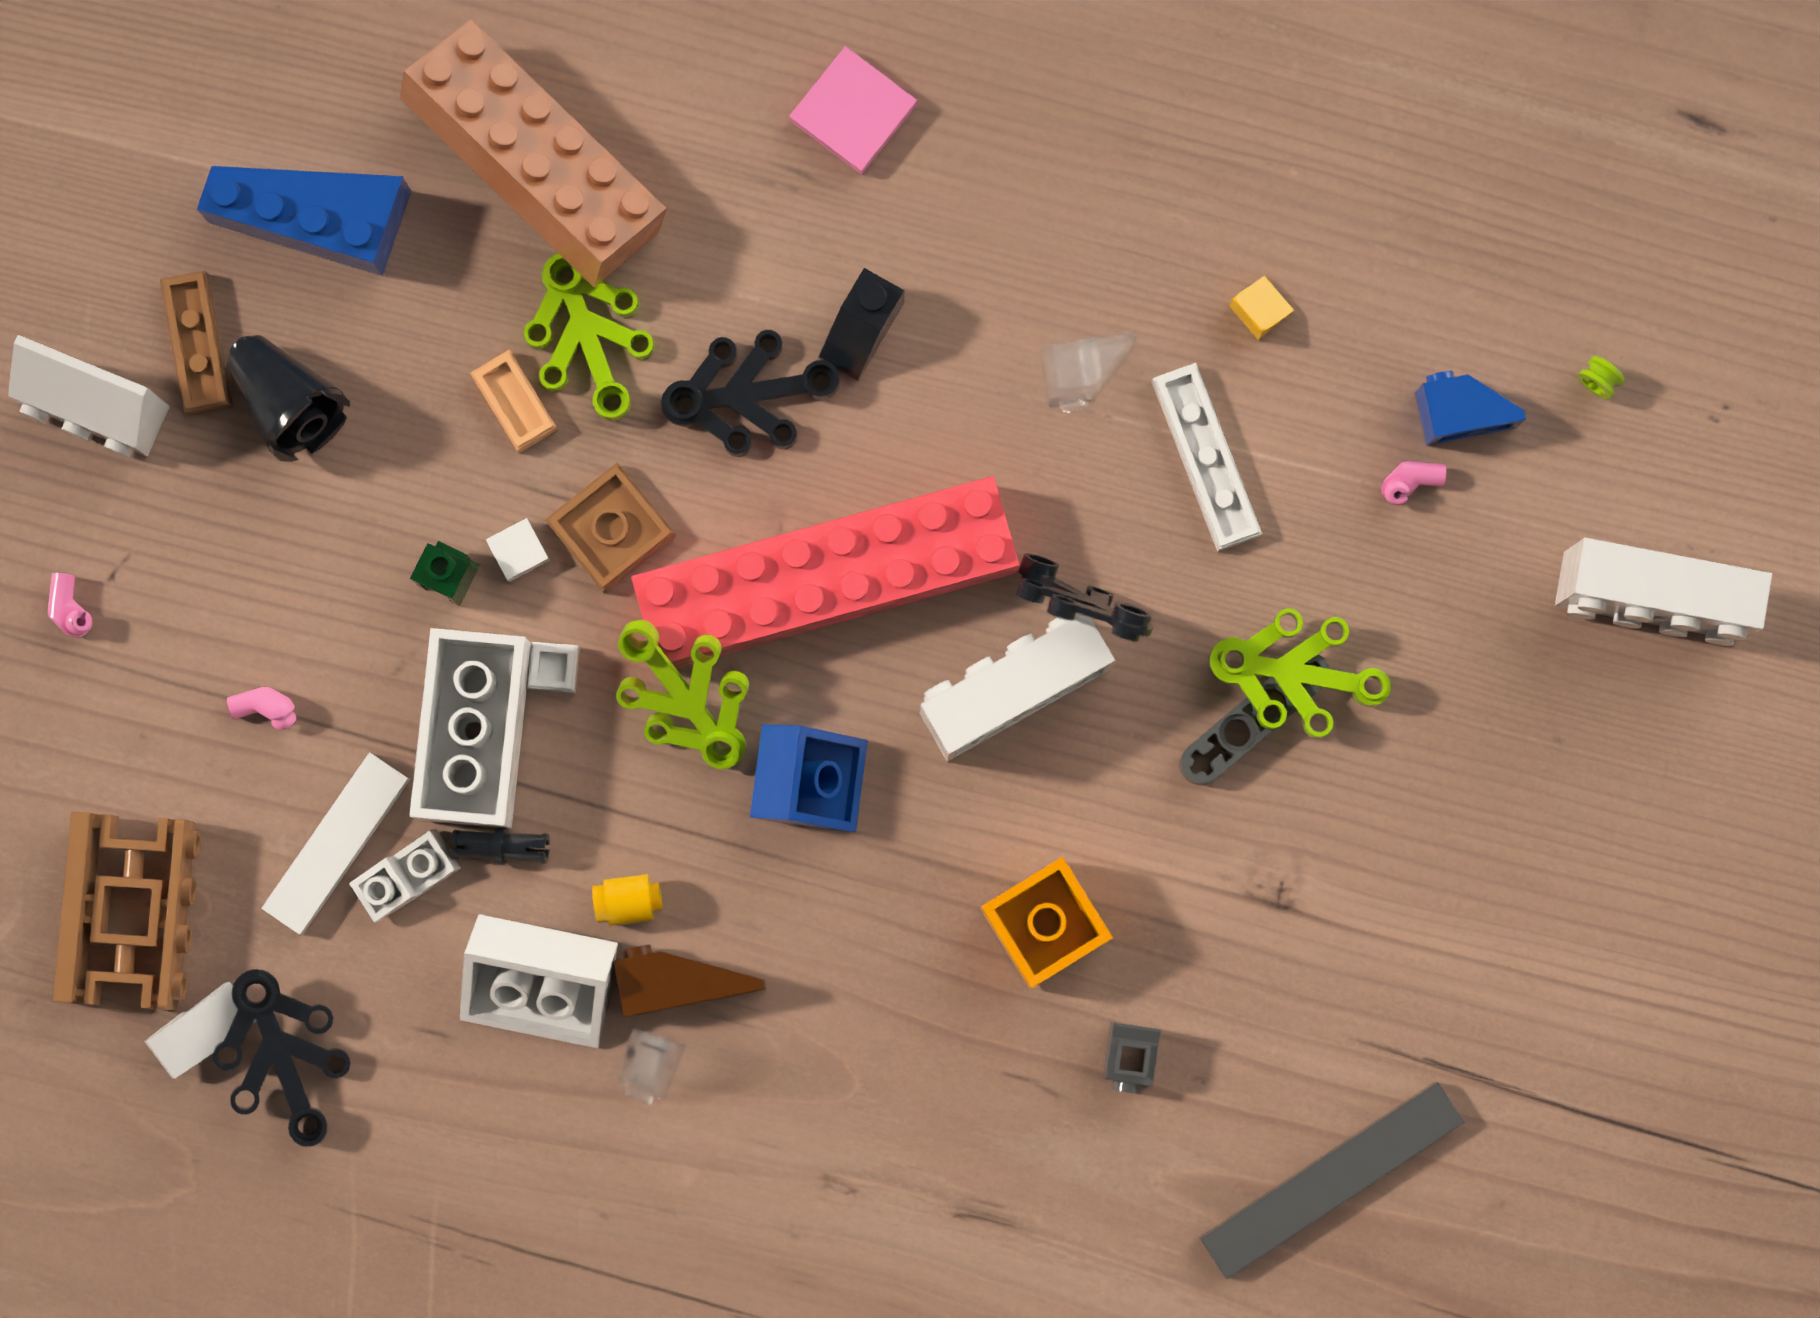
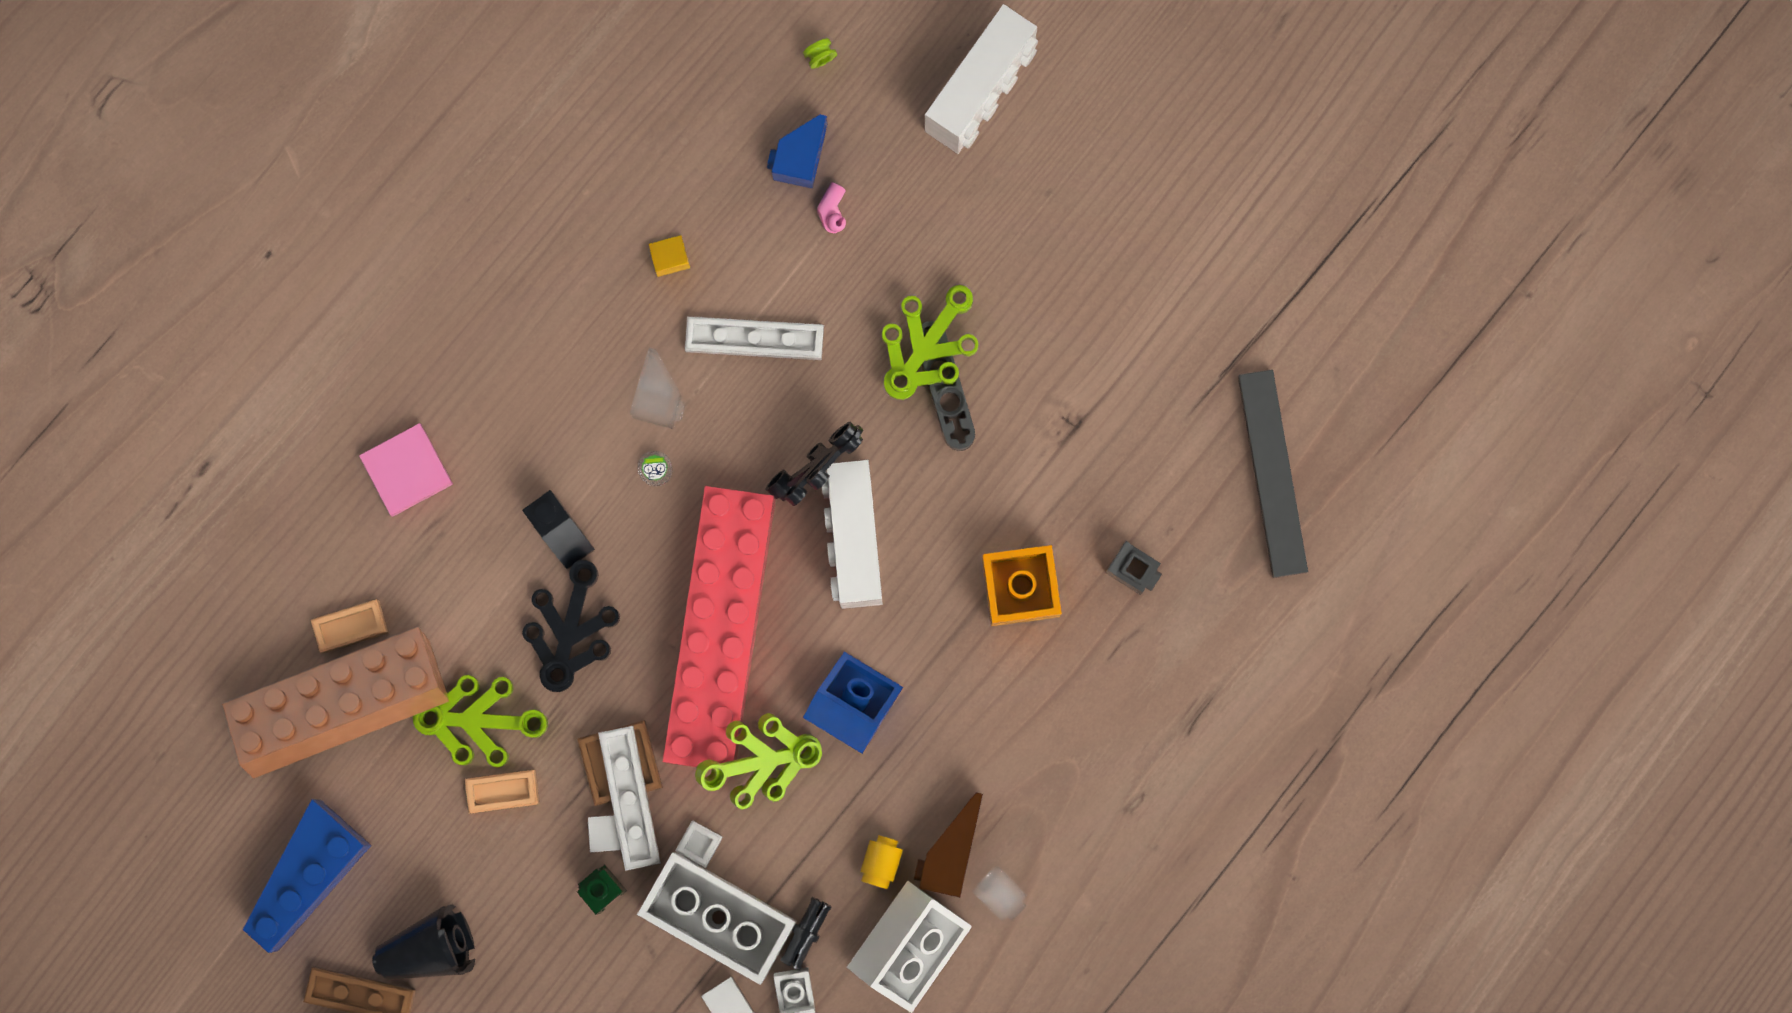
camera: 60 degrees left, 0 degrees up
none -> light nougat tile [311,599,388,654]
none -> white tile [598,726,661,871]
none -> tile [638,451,673,486]

